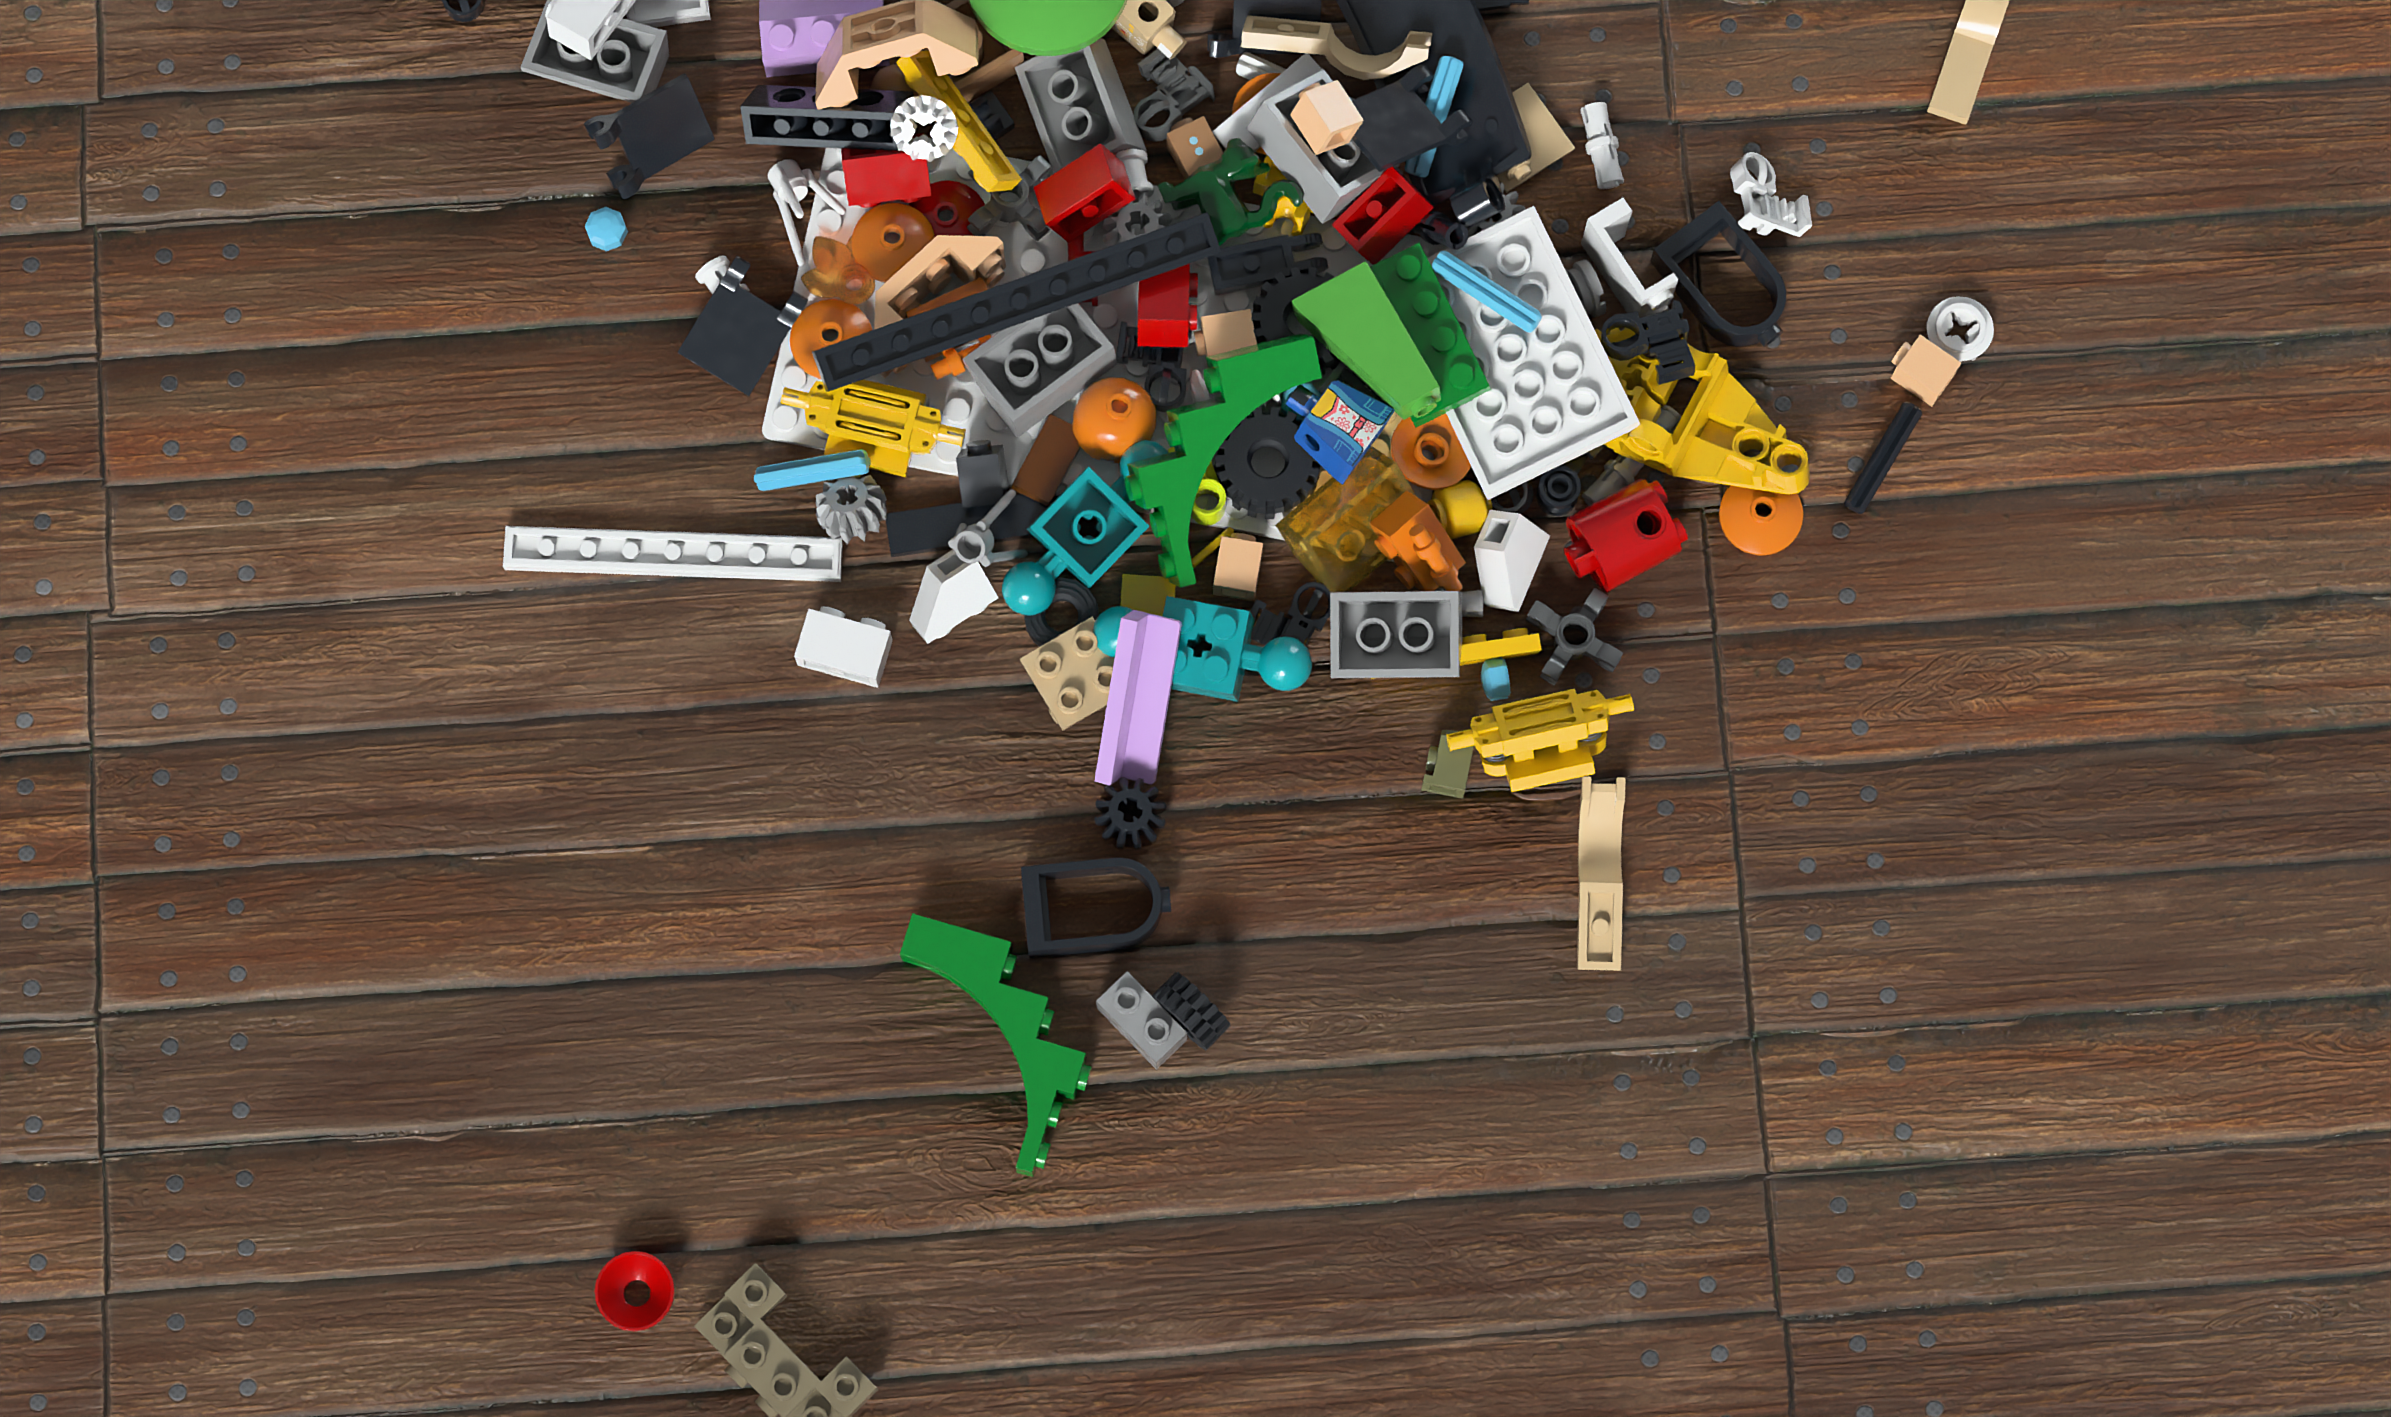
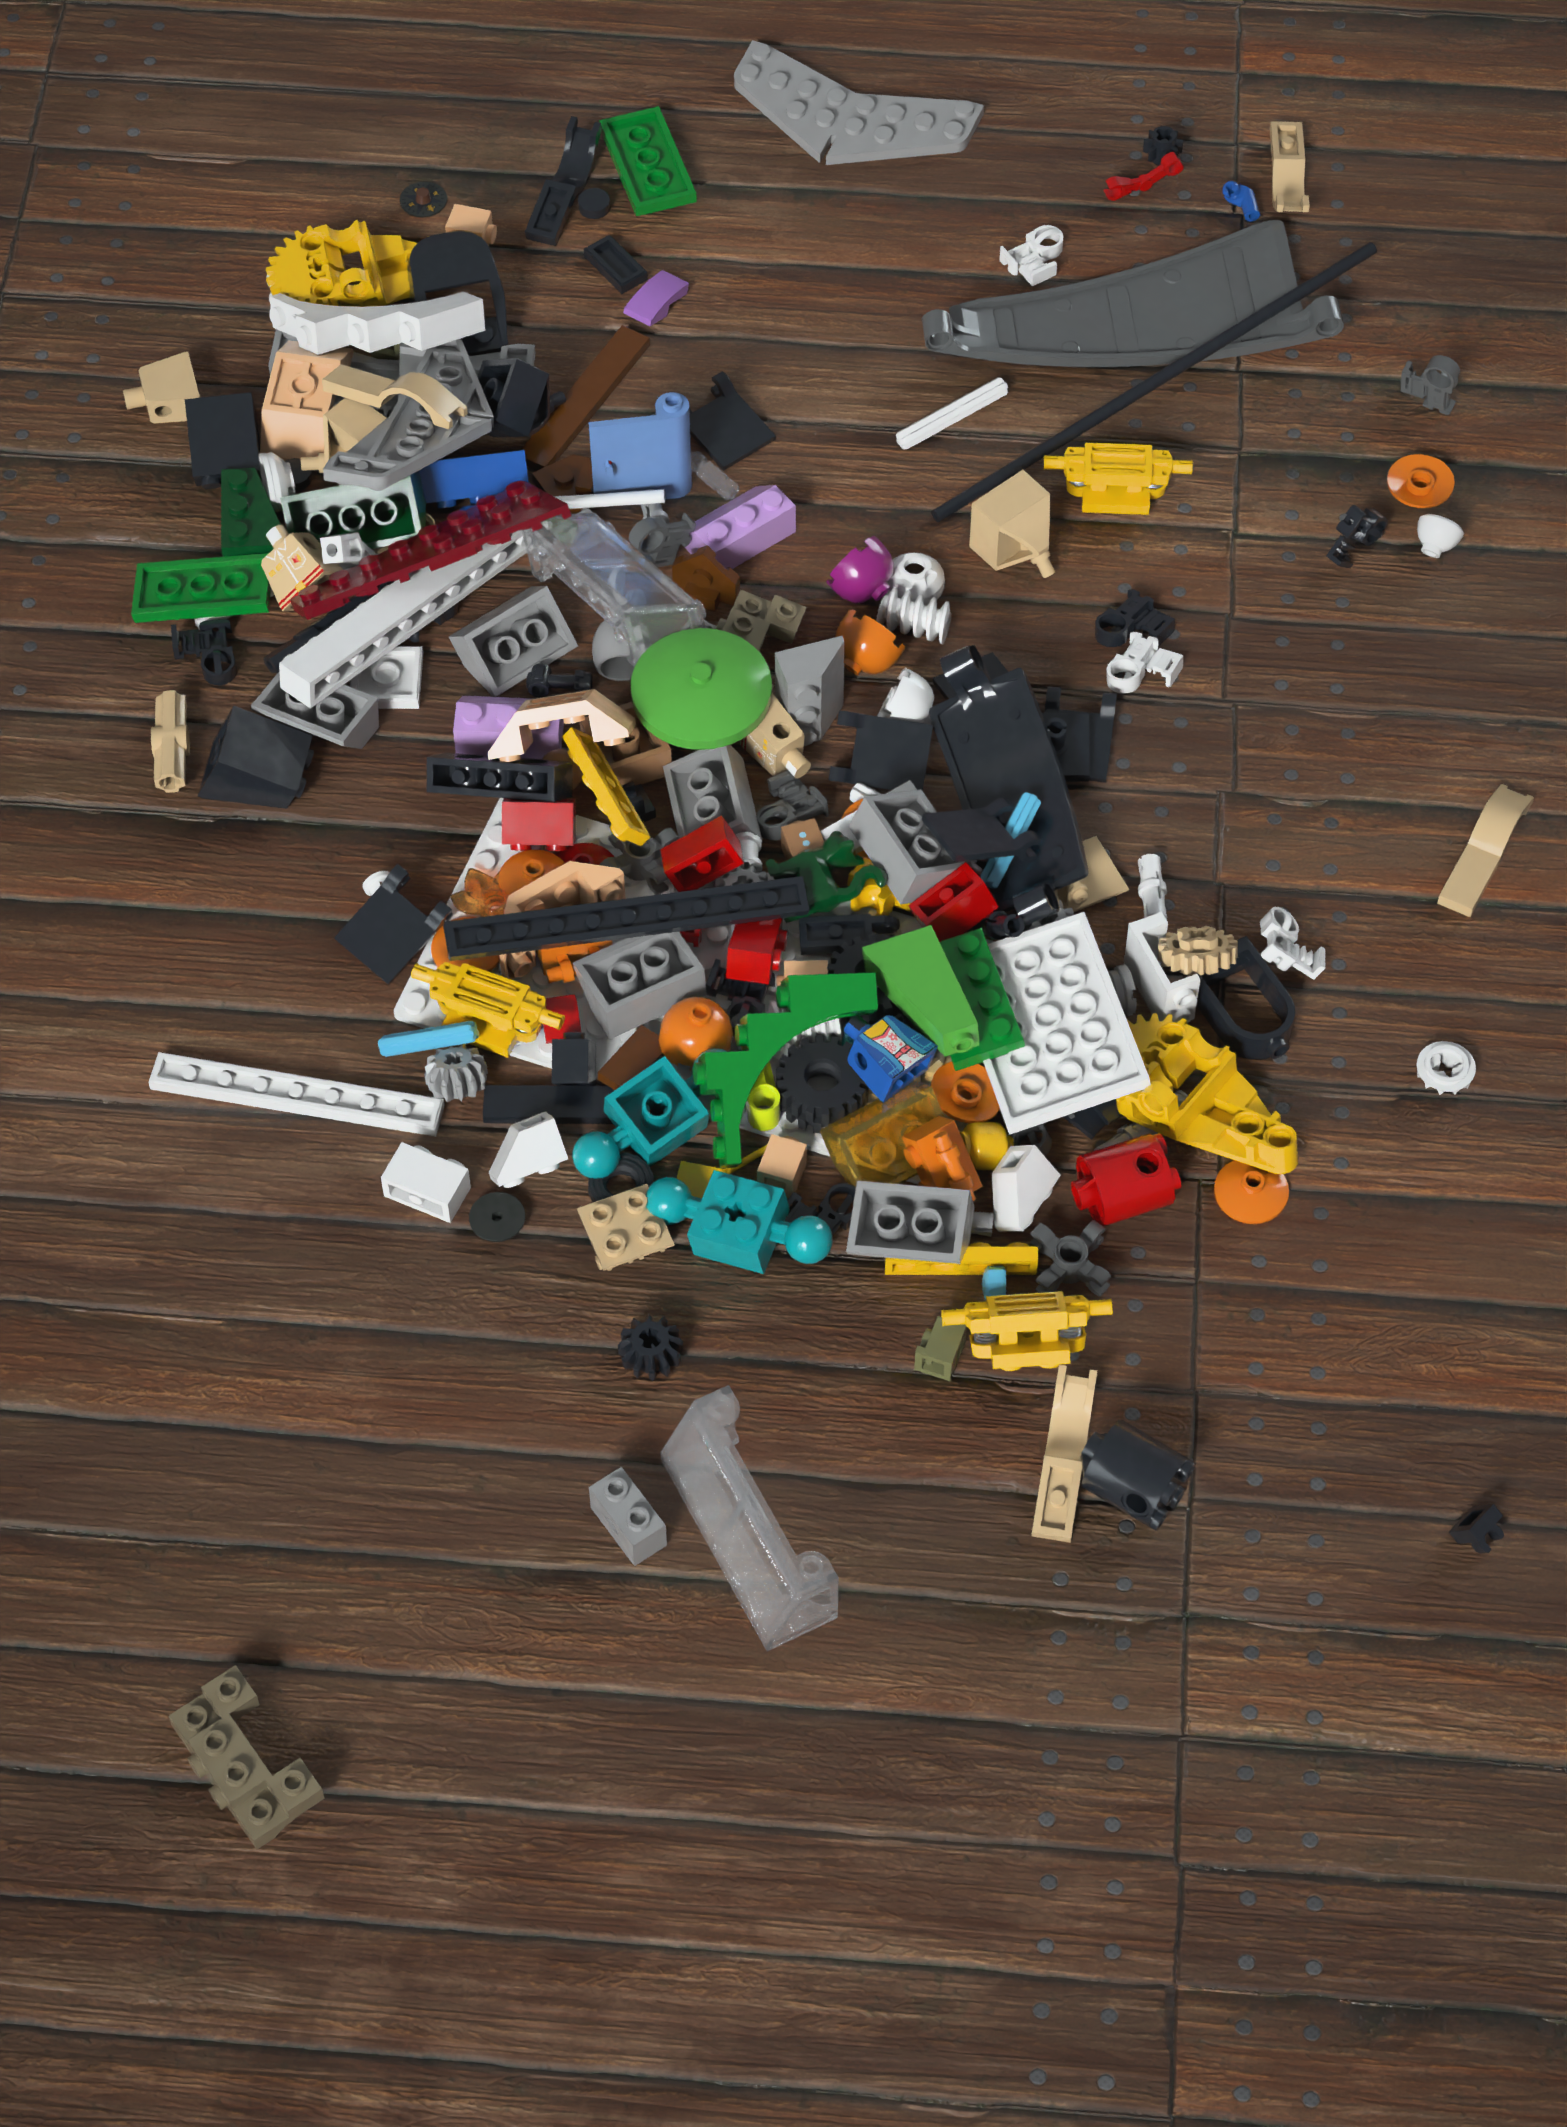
camera: 10 degrees right, 20 degrees down
black flag [584,73,715,199] -> none
medium azure tile [585,207,628,251] -> none
red piece [594,1251,675,1332] -> none
white plant [768,159,846,267] -> none
white gear [890,95,958,162] -> none
green arch [900,913,1092,1177] -> none
light grey plant [948,489,1028,567] -> none
black window [1021,858,1171,958] -> none
lavender panel [1094,610,1182,785] -> none
black tyre [1152,972,1231,1051] -> none
tan piece [1241,16,1432,80] -> none
light nougat brick [1290,80,1364,155] -> none
medium azure axle [1432,251,1542,333] -> none
black wheel [1536,465,1581,517] -> none
black piece [1601,300,1695,385] -> none
black axle [1844,402,1922,514] -> none
light nougat brick [1891,335,1961,407] -> none
none -> tan piece [151,690,190,793]
none -> black slope [198,705,314,809]
none -> pearl dark grey piece [469,1192,525,1242]
none -> red slope [543,994,582,1044]
none -> clear windscreen [660,1385,839,1651]
none -> black cylinder [1080,1419,1196,1531]
none -> tan gear [1158,926,1238,976]
none -> black tile [1449,1504,1504,1554]

